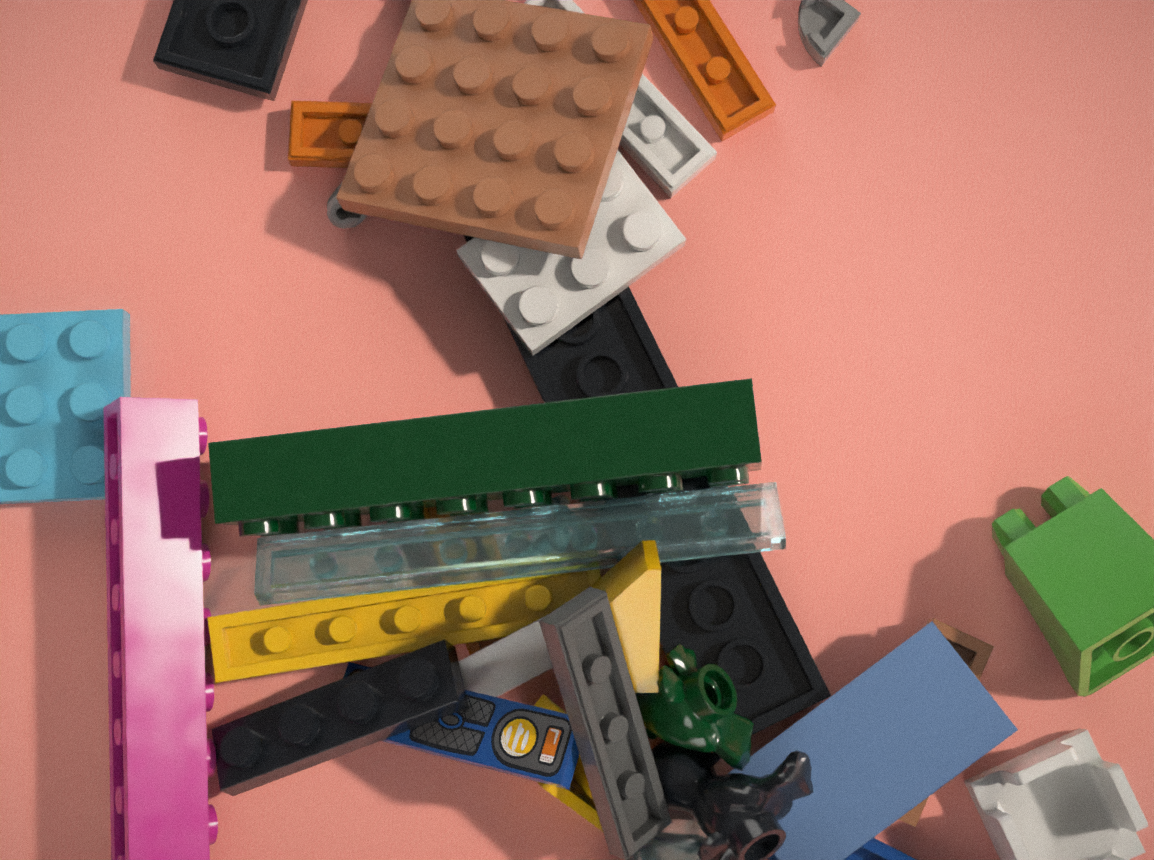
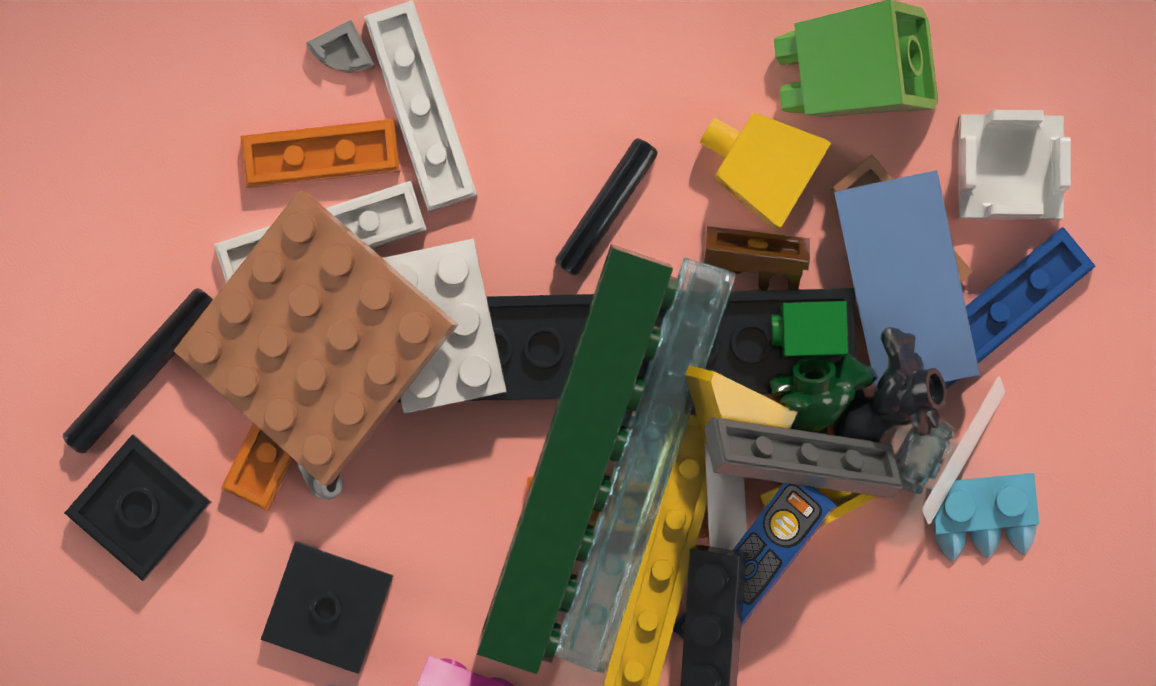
camera: 65 degrees left, 5 degrees up
none -> black plate [260,541,394,674]
none -> white tile [364,0,478,212]
none -> black axle [555,138,658,276]
none -> yellow torso [699,112,831,232]
none -> reddish brown plate [703,226,810,290]
none -> green brick [771,301,848,358]

